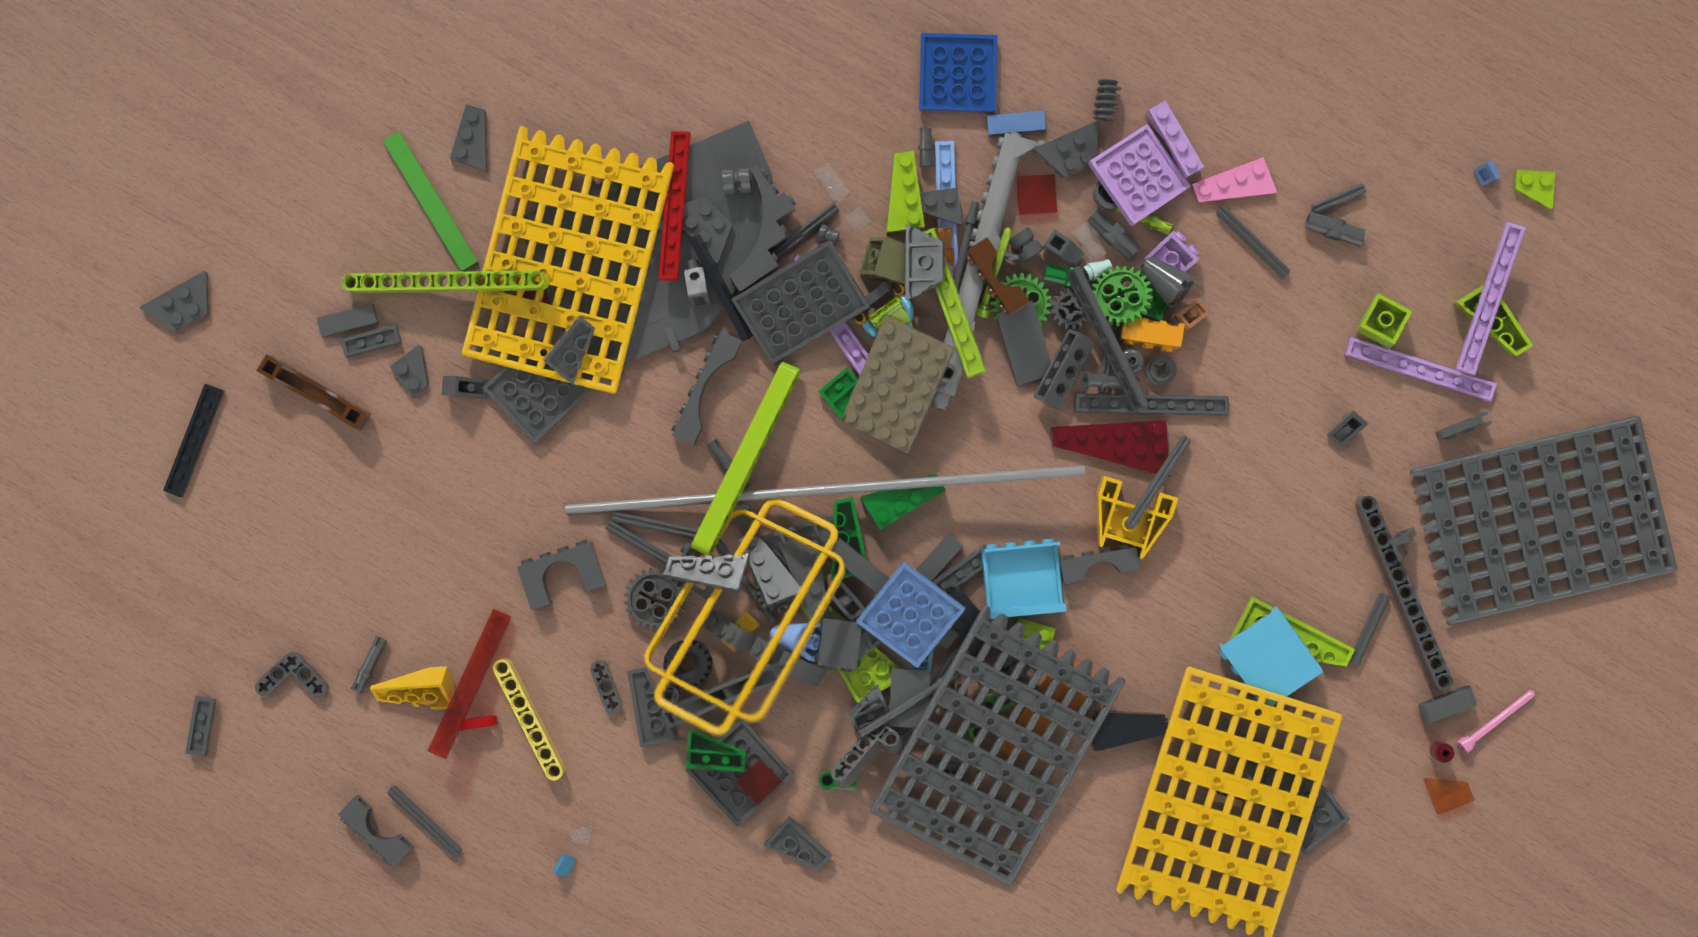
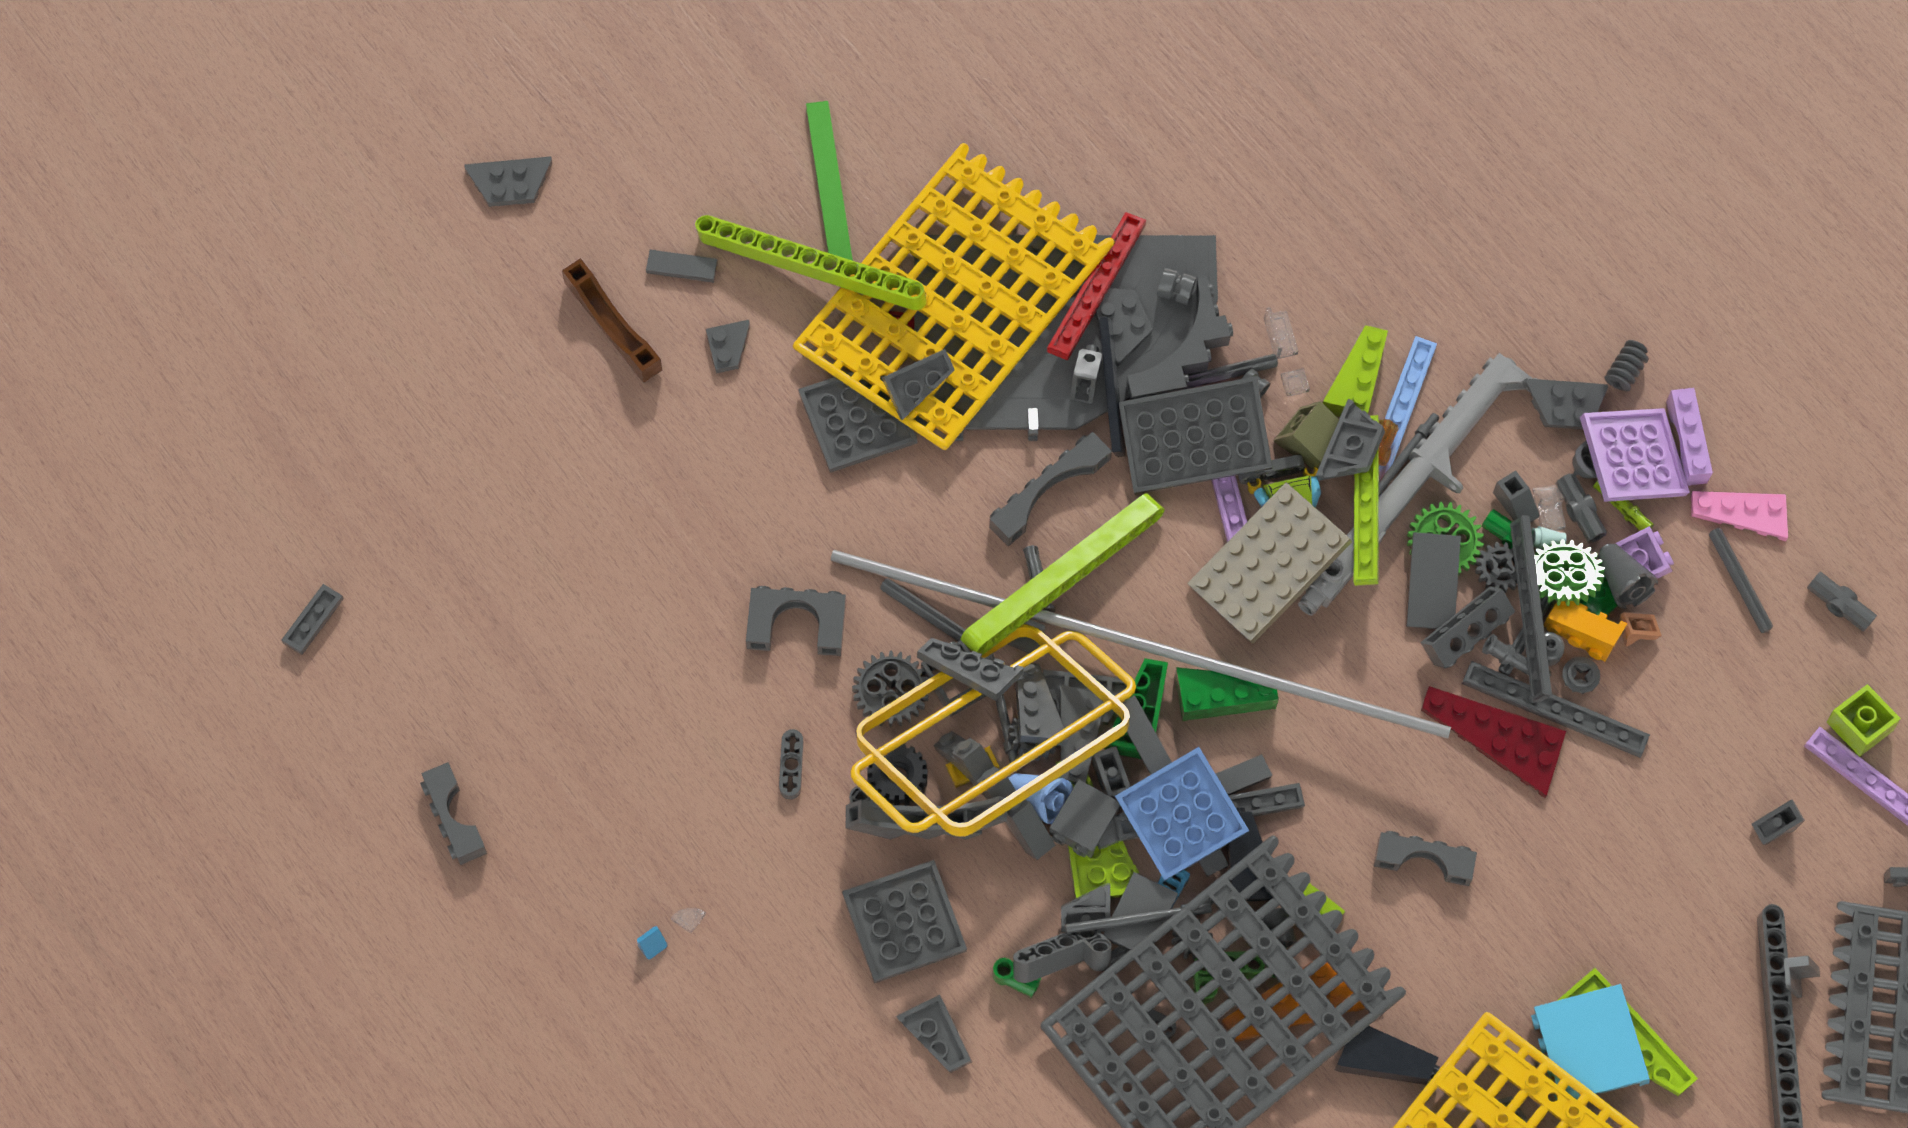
camera: 25 degrees right, 20 degrees down
black tile [163,384,224,498] -> none
dark grey beam [255,652,329,698] -> none
dark grey tile [340,324,402,358] -> none
dark grey pin [350,636,387,694] -> none
yellow wedge [370,666,456,710] -> none
dark grey axle [387,785,462,857] -> none
clear red plate [428,609,512,759] -> none
red beam [441,715,498,733] -> none
dark grey slope [442,376,488,399] -> none
dark grey wing [450,105,488,171] -> none
light yellow beam [493,658,565,781] -> none
dark grey axle [605,521,672,565] -> none
dark grey wing [627,667,678,747] -> none
green wedge [686,728,747,772] -> none
clear red piece [736,758,782,805] -> none
green wing [818,367,858,420] -> none
dark grey pin [918,128,933,167] -> none
blue plate [919,33,998,113] -> none
dark grey wing [920,188,963,225] -> none
reddish brown arch [966,237,1030,317] -> none
lime piece [975,228,1012,318] -> none
medium azure panel [981,539,1067,619] -> none
medium blue tile [987,111,1046,136] -> none
dark grey wheel [1009,227,1043,263] -> none
clear red tile [1016,174,1057,215] -> none
yellow wedge [1096,475,1178,559] -> none
dark grey axle [1124,436,1191,530] -> none
dark grey axle [1311,184,1366,214] -> none
dark grey axle [1350,593,1390,665] -> none

